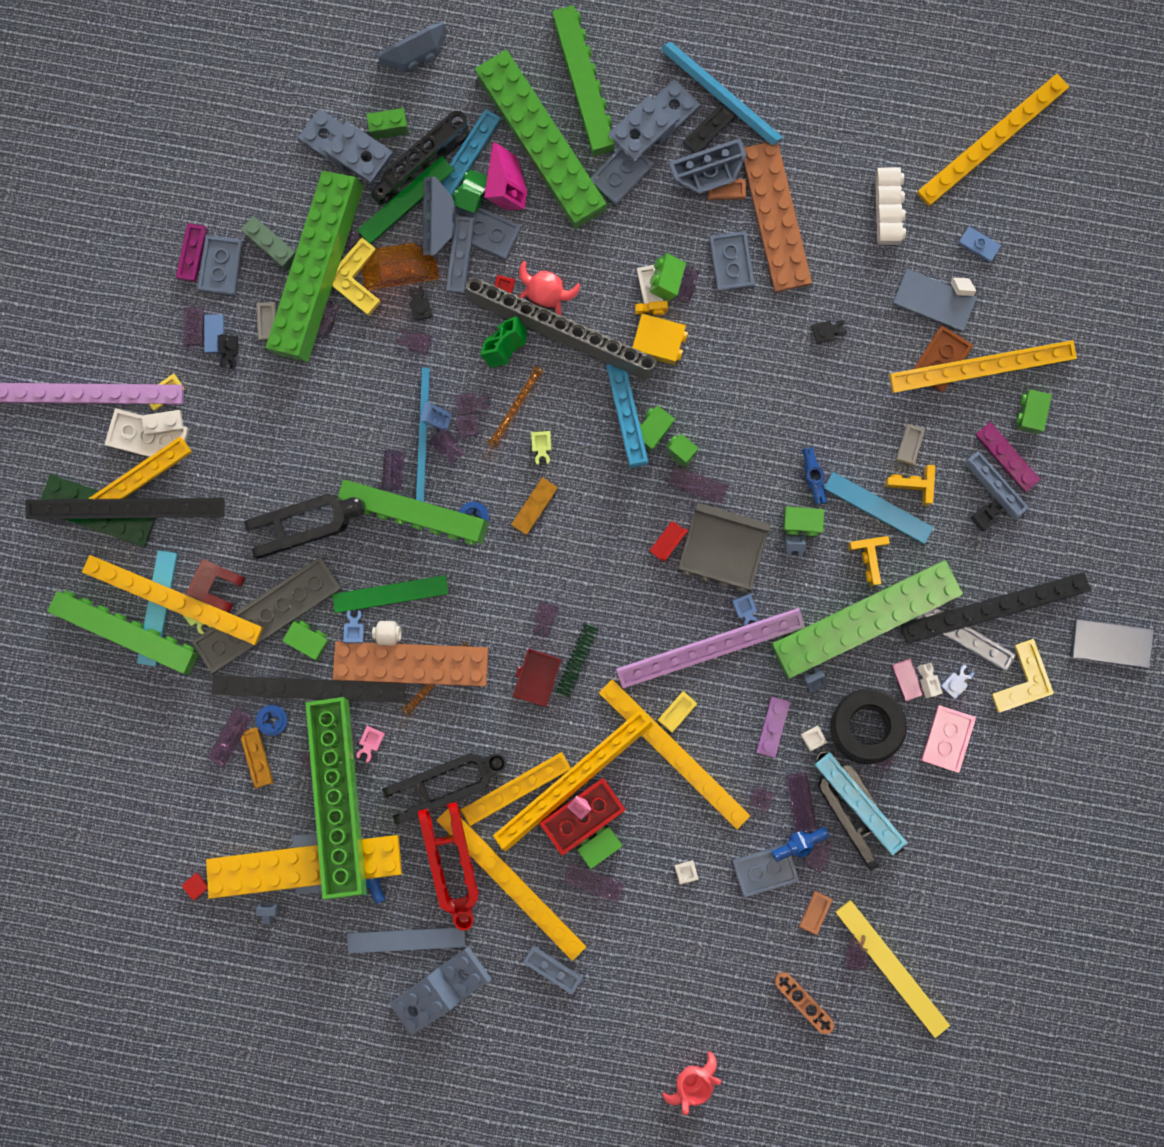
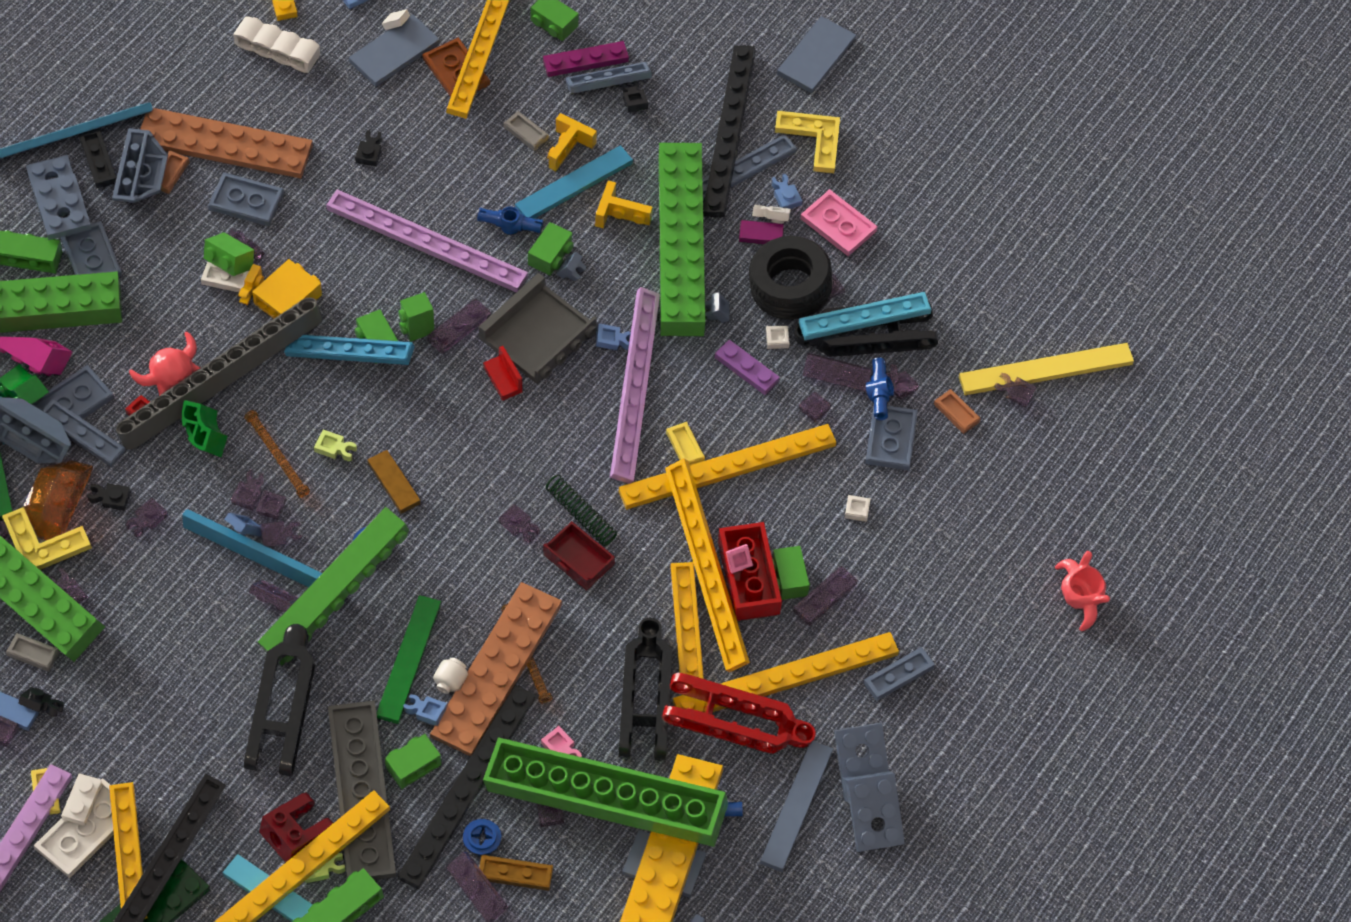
camera: 70 degrees left, 25 degrees down
nougat beam [774,972,834,1035] -> none
none -> lavender plate [326,190,528,292]

